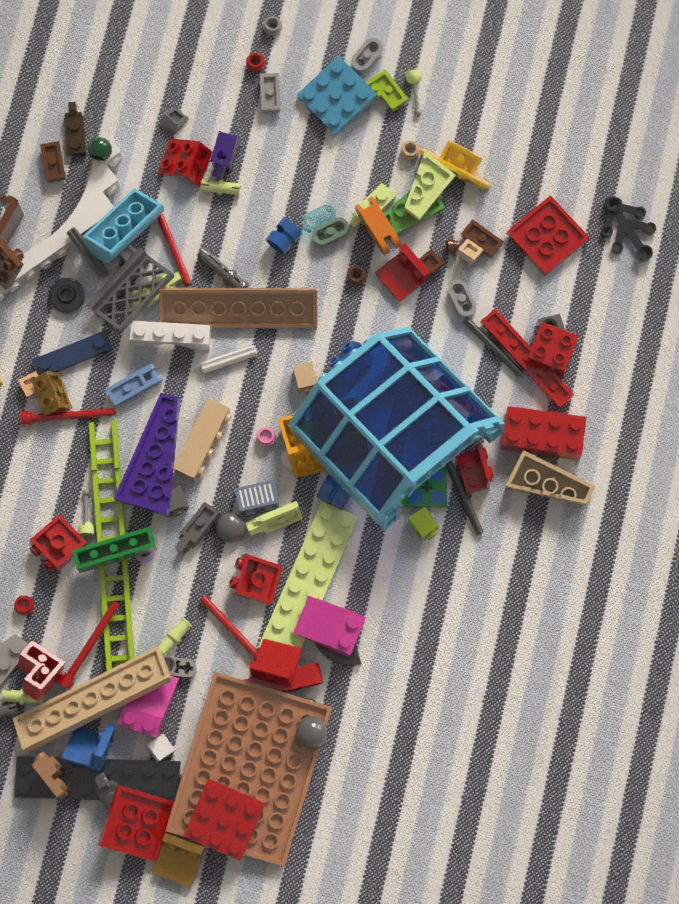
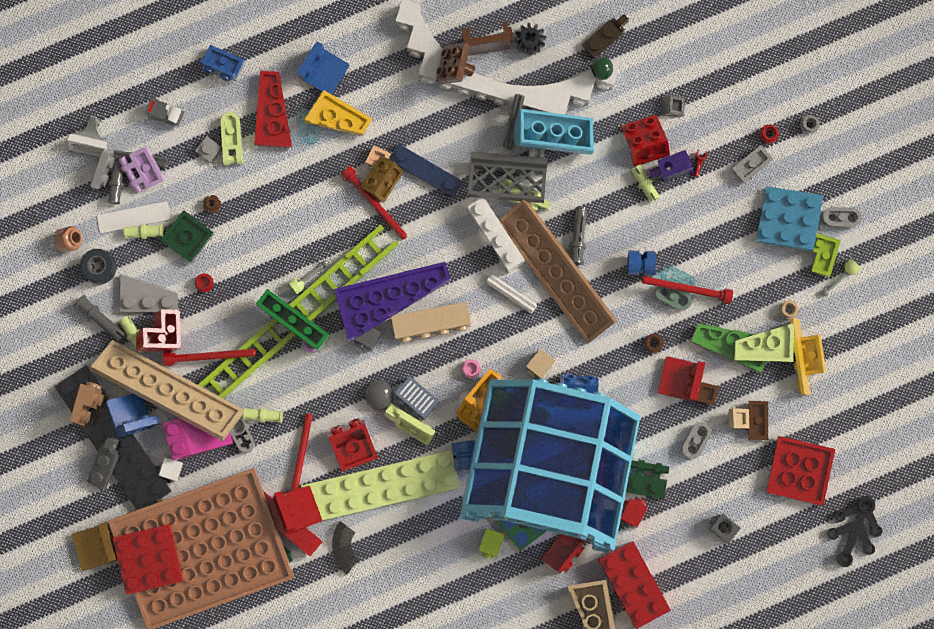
camera: 55 degrees right, 5 degrees up
red plate [29,514,87,573] -> none
reddish brown plate [40,141,66,183] -> none
black wheel [48,278,85,314] -> none
red plate [98,785,174,862] -> none
medium blue plate [105,363,163,408] -> none
red bar [157,214,192,286] -> none
dark grey hinge [175,502,222,555] -> none
dark pink slope [293,596,366,657] -> none
dark grey hair [296,716,327,749] -> none
yellowish green hinge [349,183,396,231] -> none
orange piece [354,196,401,255] -> none
pearl dark grey bar [445,460,484,535] -> none
reddish brown plate [446,237,460,256] -> none
pearl dark grey bar [463,317,524,377] -> none
red plate [480,309,575,409] -> none
red bracket [528,322,579,377] -> none
none -> black gear [514,23,546,56]
none -> red brick [620,497,648,528]
none -> dark green plate [626,459,669,499]
none -> red piece [641,276,733,305]
none -> red hand [694,149,707,177]

